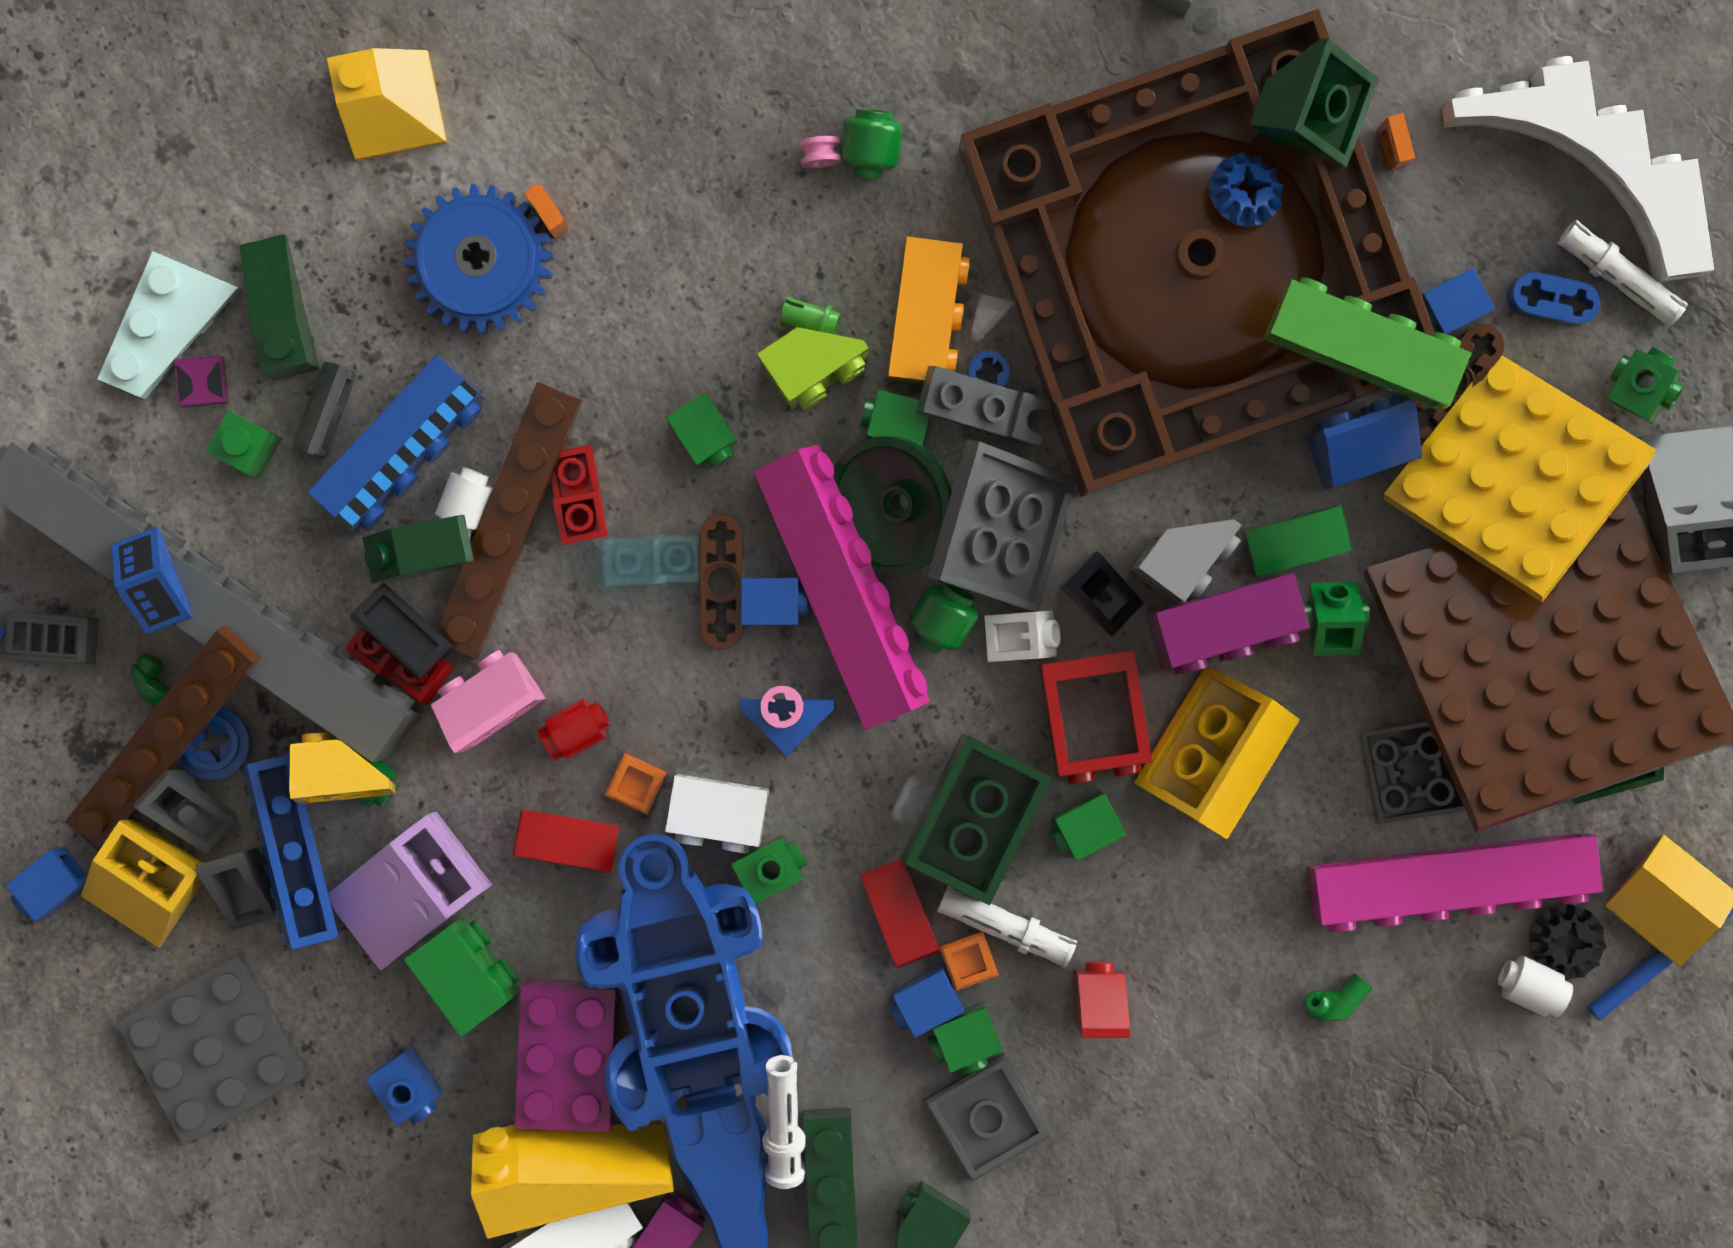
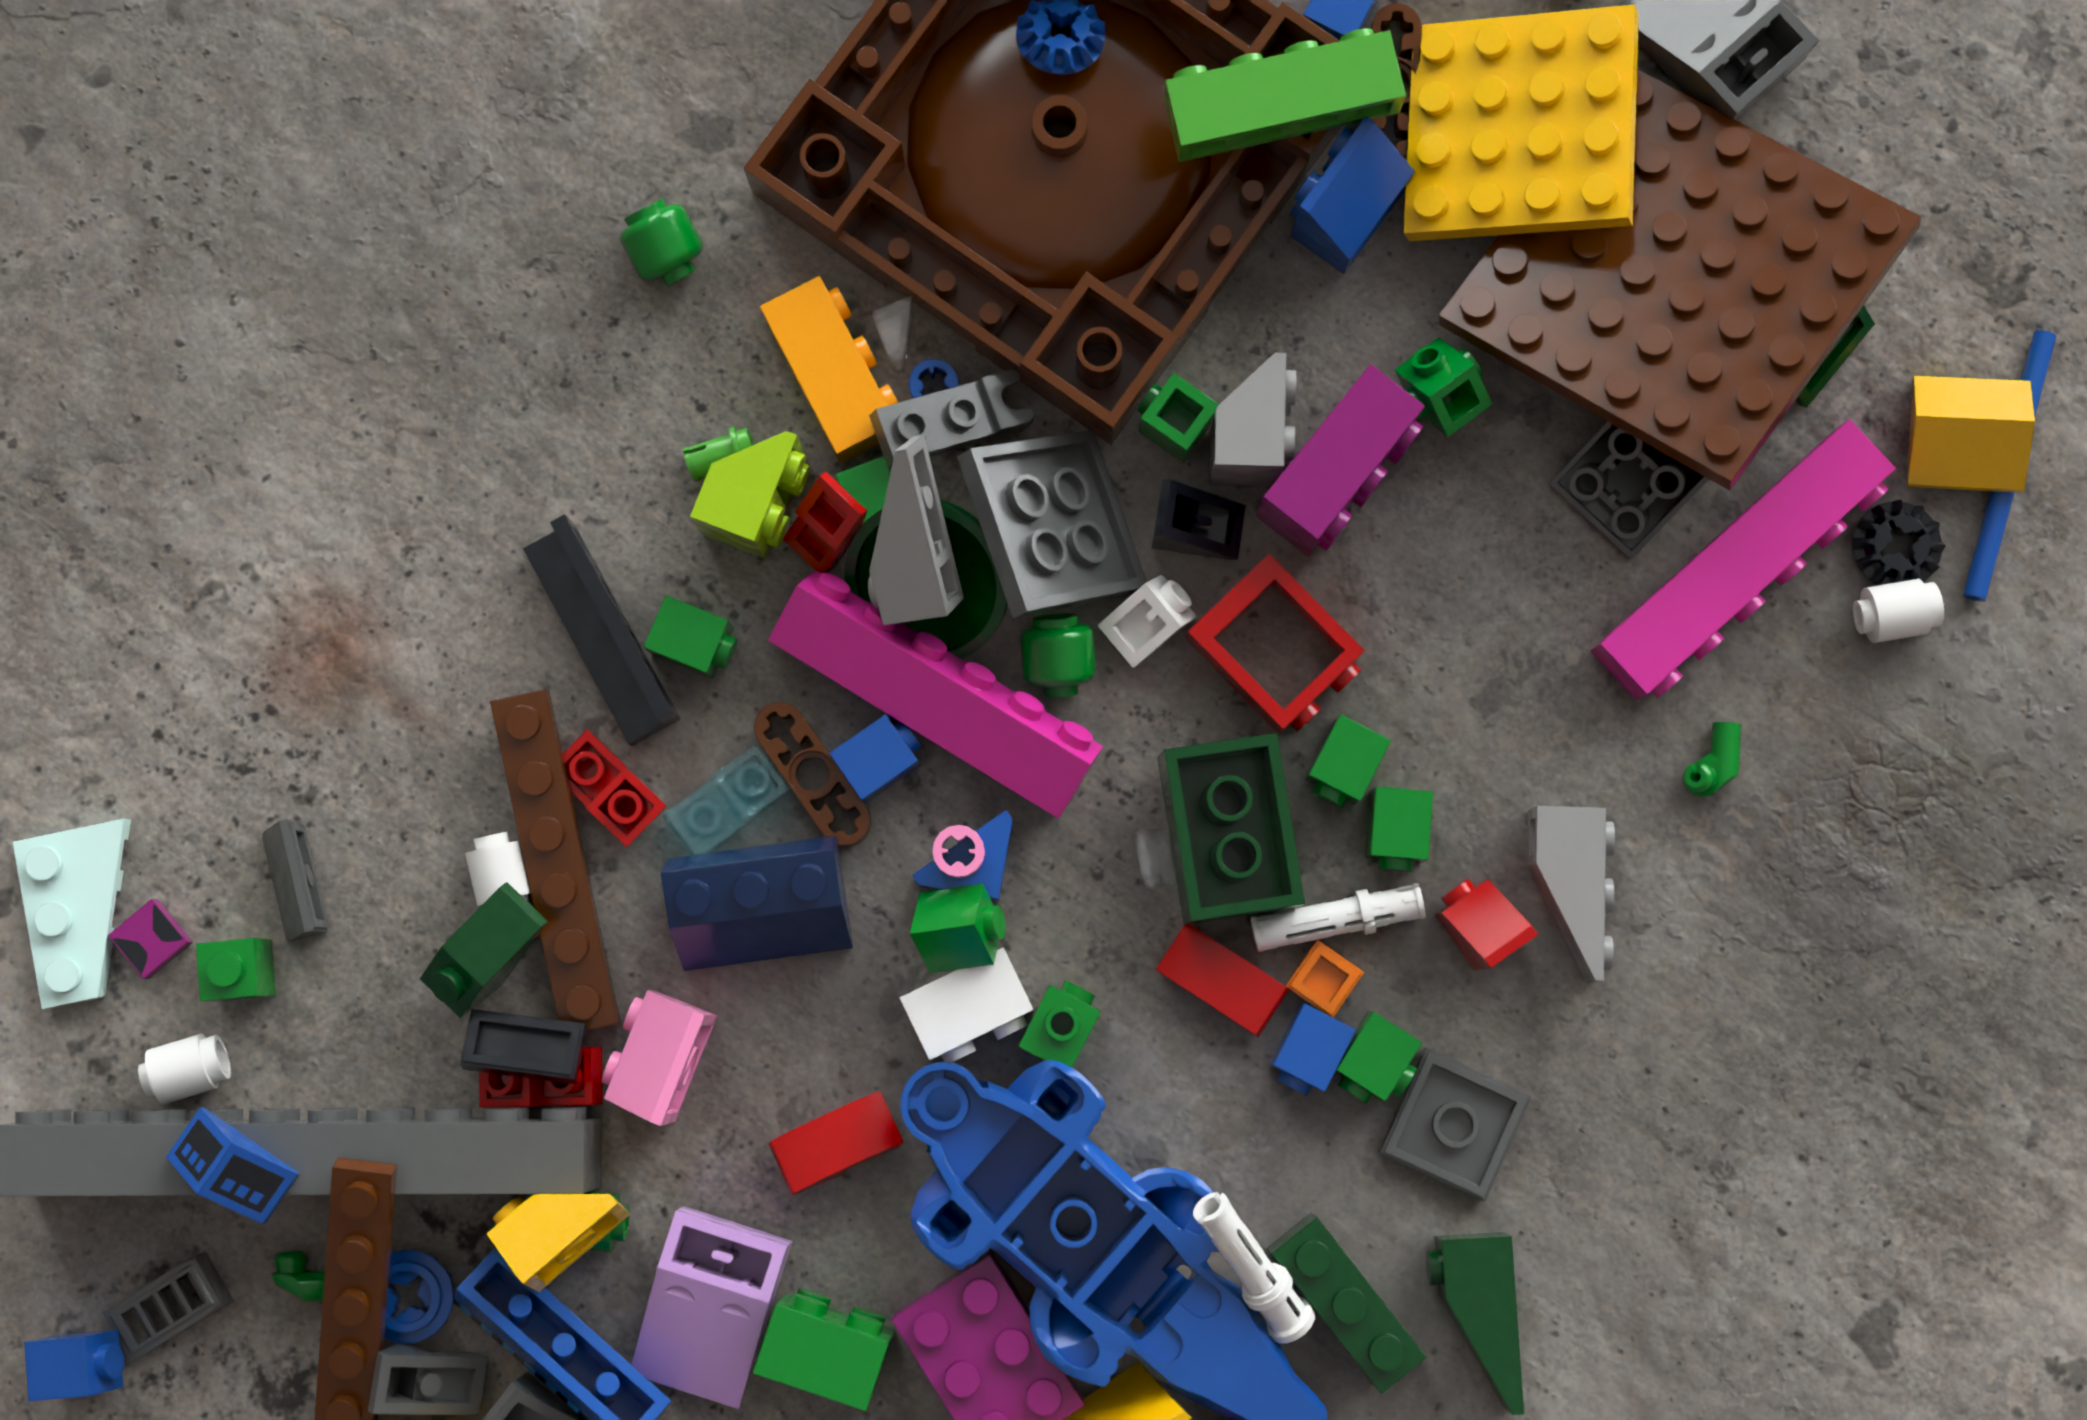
camera: 30 degrees left, 5 degrees down
dark green slope [240,234,320,381] -> none
blue brick [308,355,484,533] -> none
yellow slope [327,48,447,161] -> none
blue gear [403,184,554,335] -> none
orange tile [524,183,569,239] -> none
red brick [537,697,611,761] -> none
orange tile [605,753,668,815] -> none
bright pink bush [798,136,842,168] -> none
yellow slope [1134,665,1300,839] -> none
green slope [1245,504,1353,576] -> none
none -> white brick [138,1033,231,1105]
none -> black fence [523,514,681,746]
none -> dark blue slope [660,836,853,971]
none -> red slope [783,472,867,573]
none -> light grey slope [868,434,964,625]
none -> green brick [910,883,1006,973]
none -> green brick [1137,372,1219,463]
none -> green brick [1365,786,1433,872]
none -> light grey slope [1527,806,1615,981]

